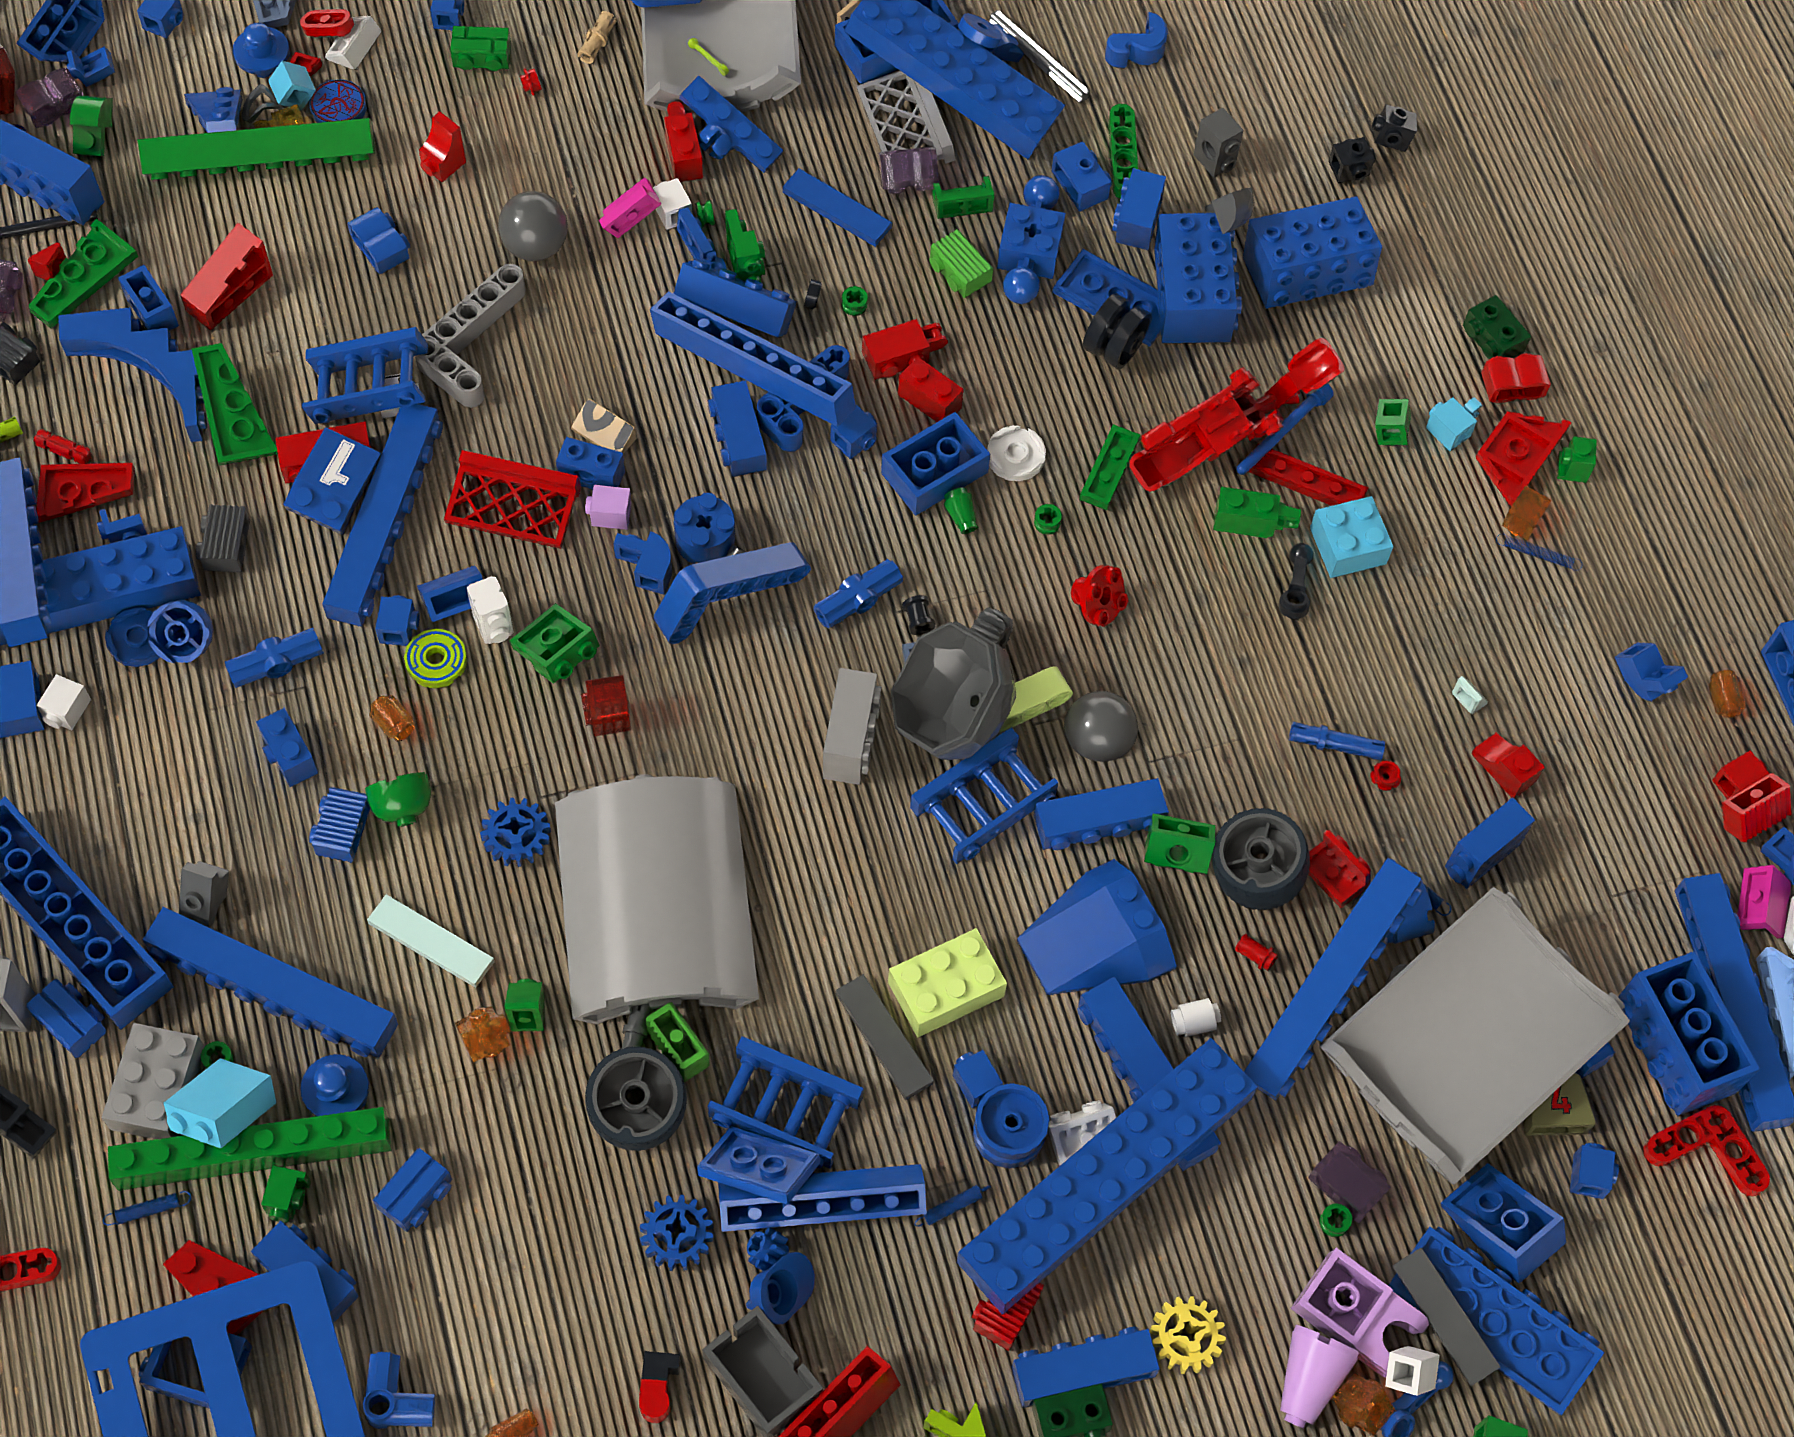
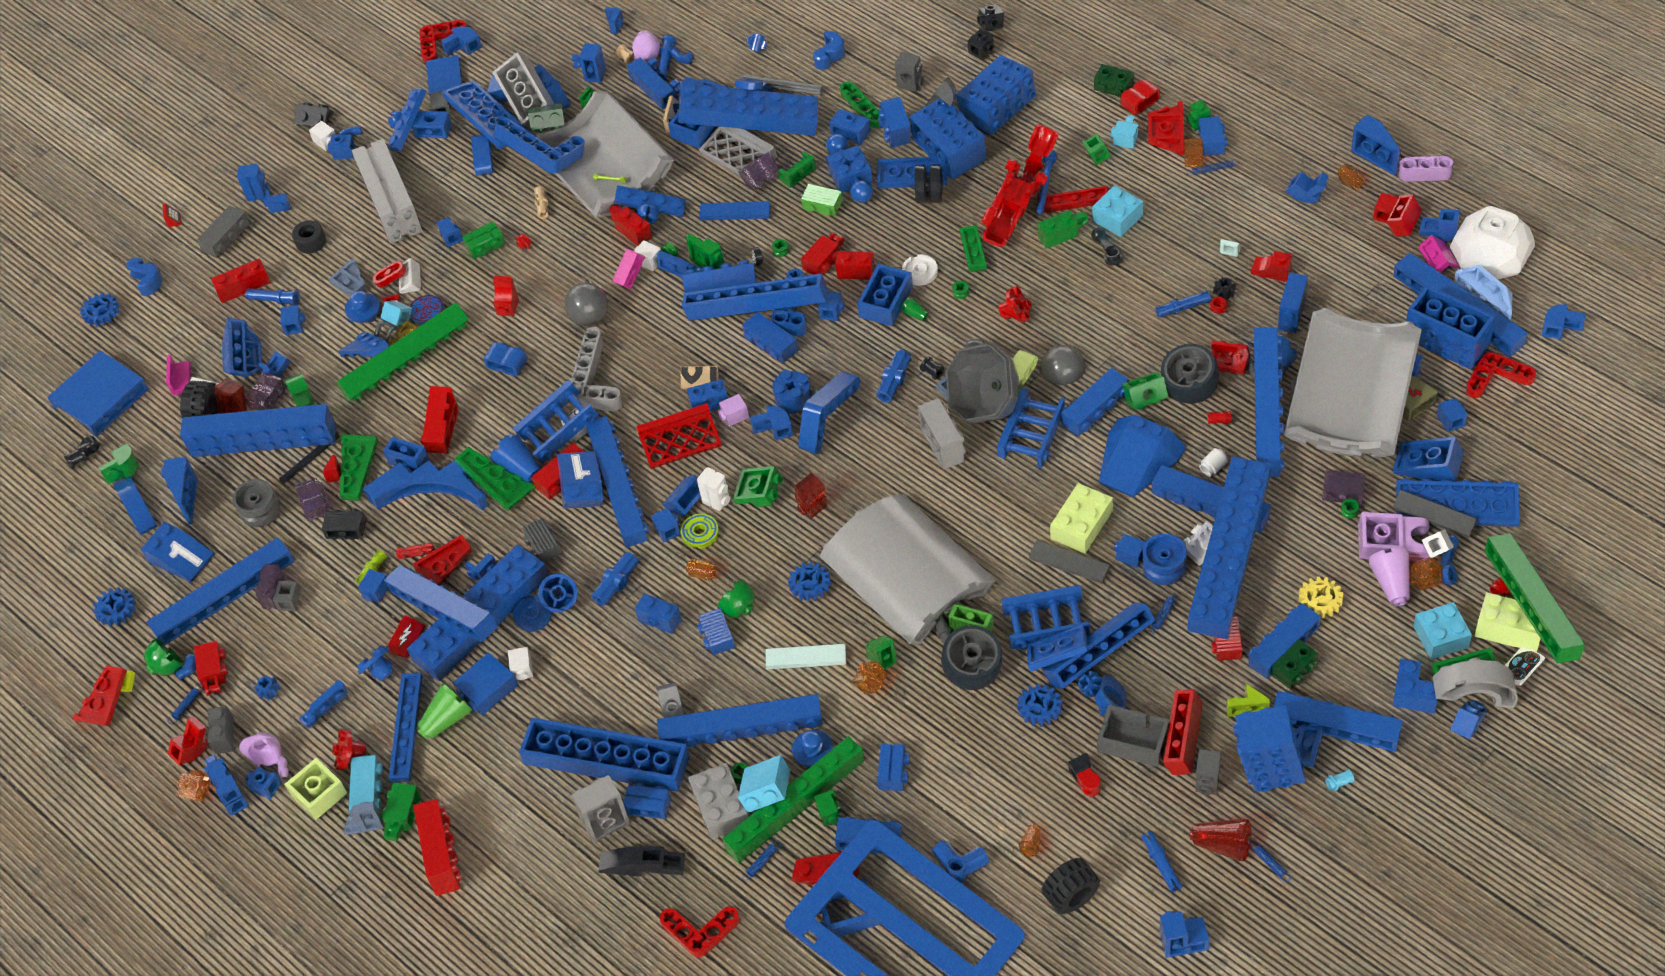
camera: 20 degrees left, 10 degrees down
none -> blue cone [490,433,541,483]
none -> blue brick [1198,116,1228,156]
none -> black gear [1213,277,1236,300]

